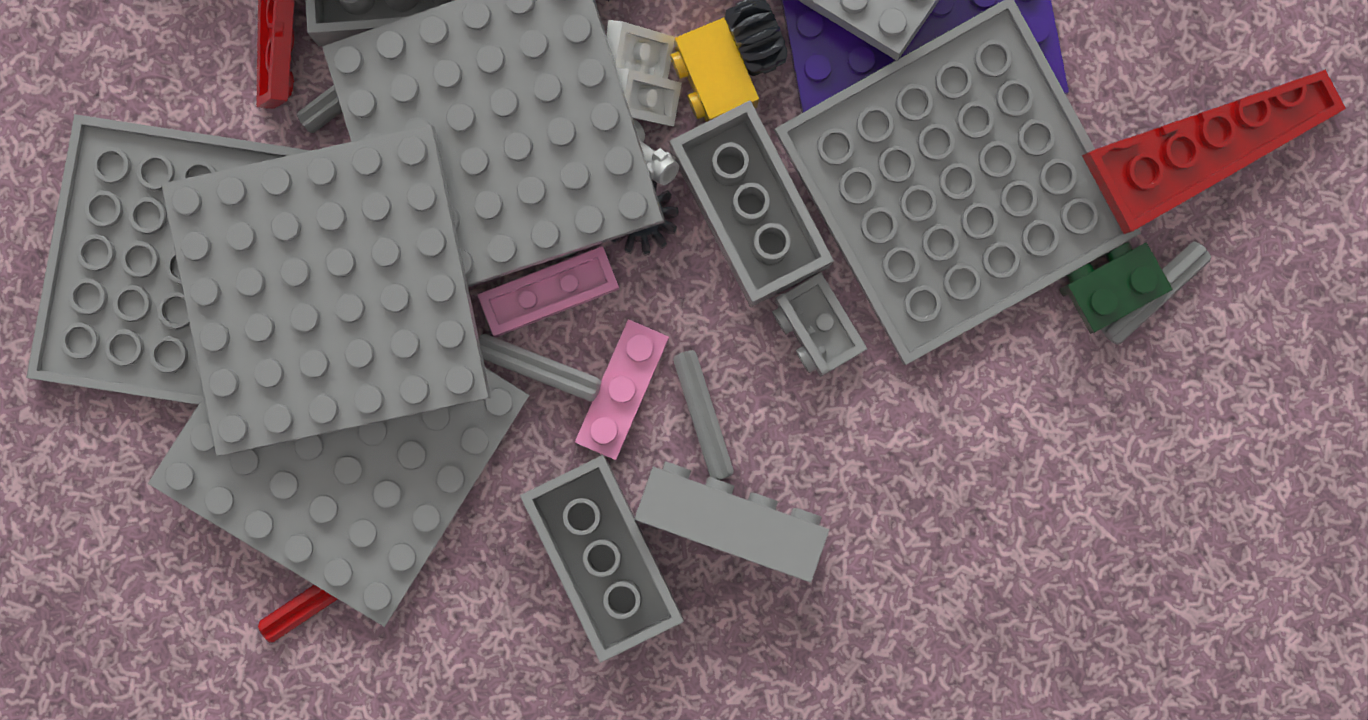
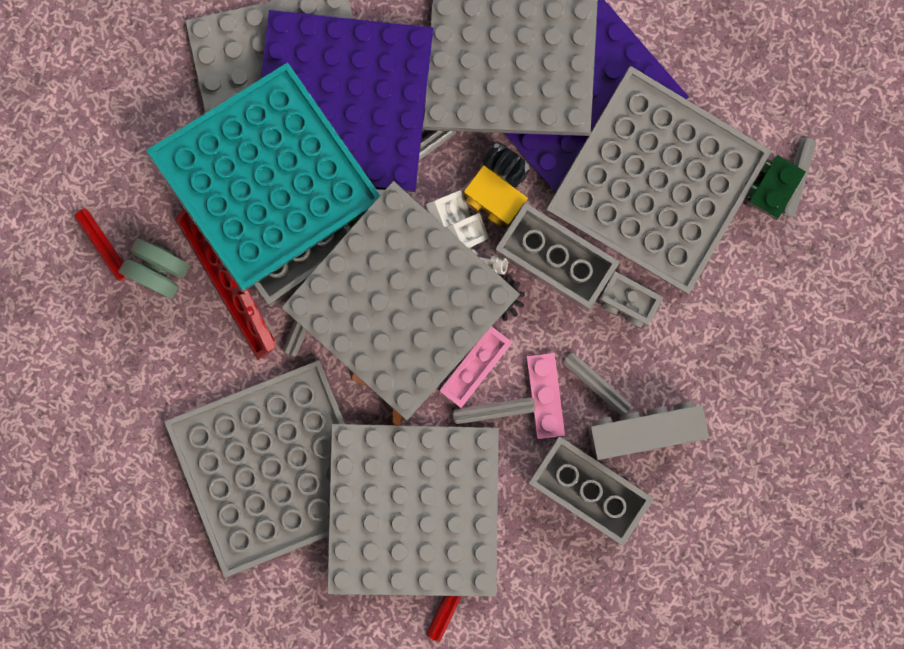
camera: 30 degrees left, 0 degrees up
light grey plate [161,124,491,456] -> none
red wing [1082,69,1346,234] -> none

